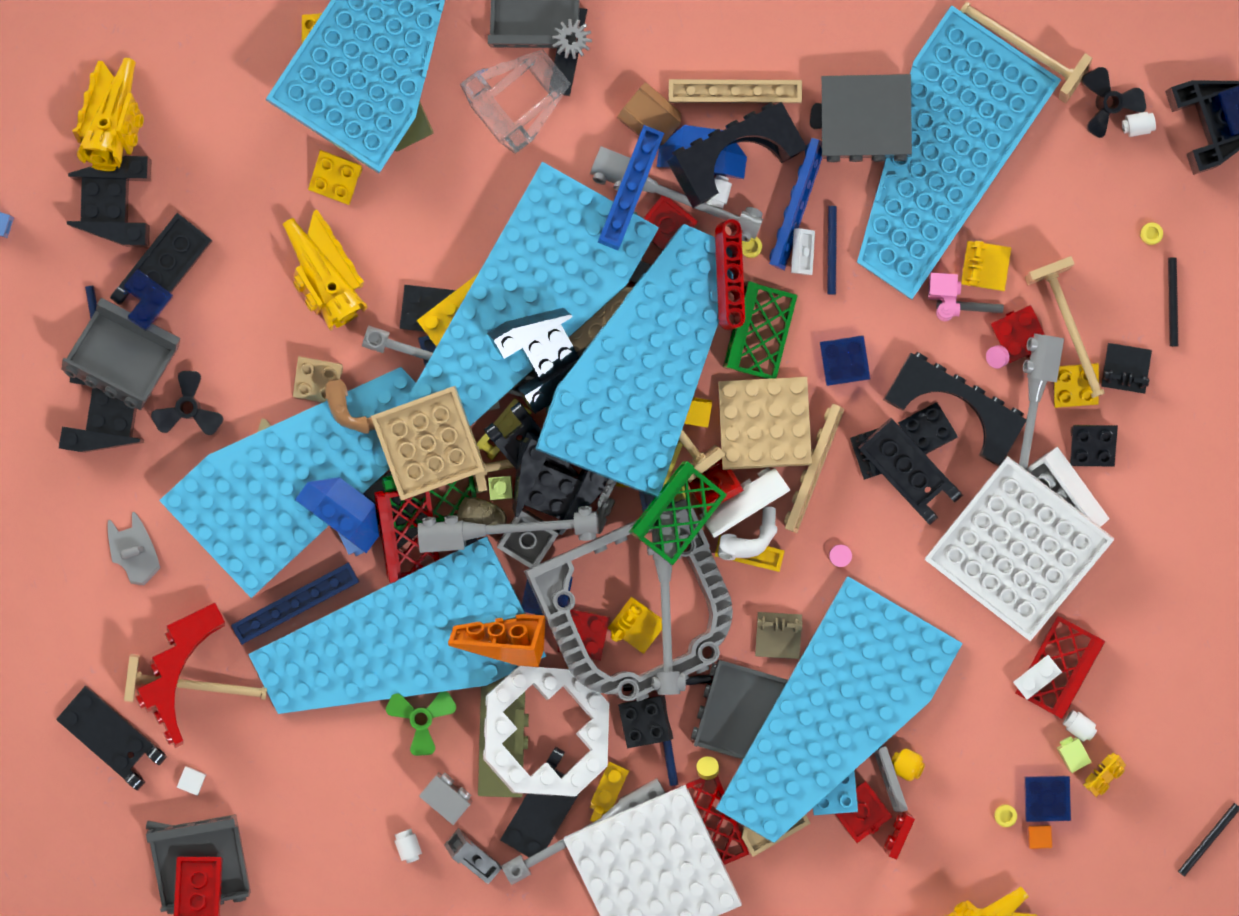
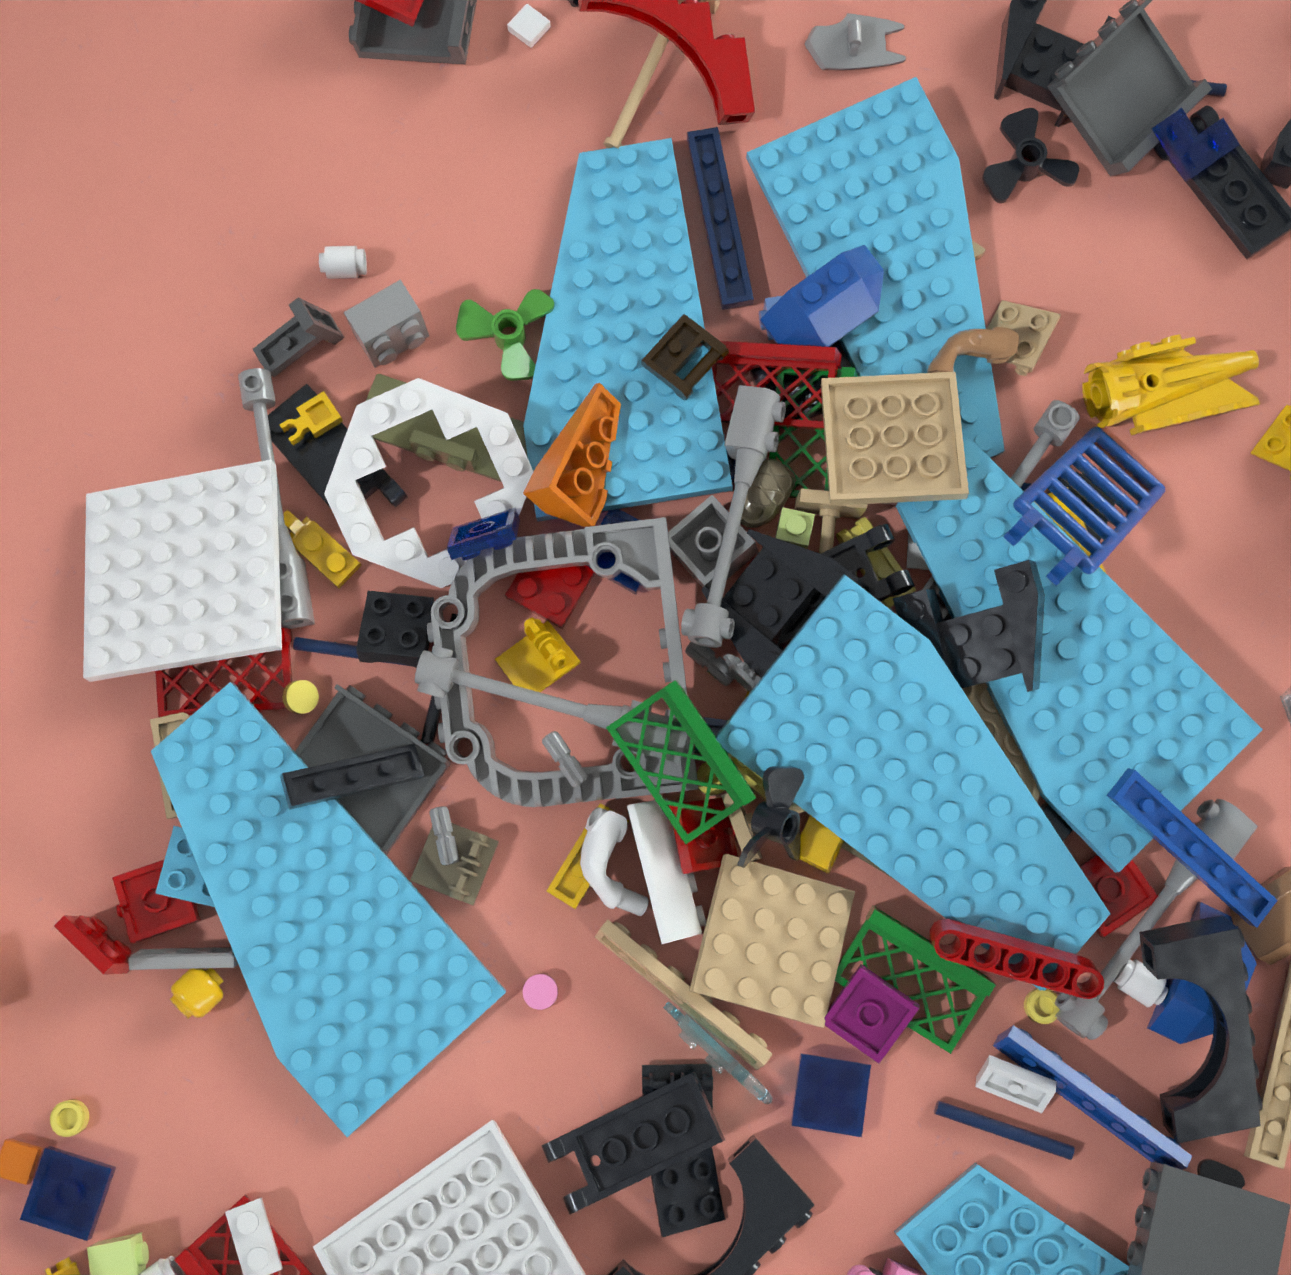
camera: 105 degrees right, 10 degrees down
none -> yellow plate [279,391,343,446]
none -> black tile [280,744,424,810]
none -> light grey piece [429,806,460,866]
none -> clear blue plate [447,507,520,560]
none -> light grey piece [542,731,588,787]
none -> dark brown plate [641,314,729,400]
none -> clear light blue plate [663,1001,773,1104]
none -> black piece [737,766,804,868]
none -> magenta plate [824,964,919,1064]
none -> blue bar [1003,427,1165,586]

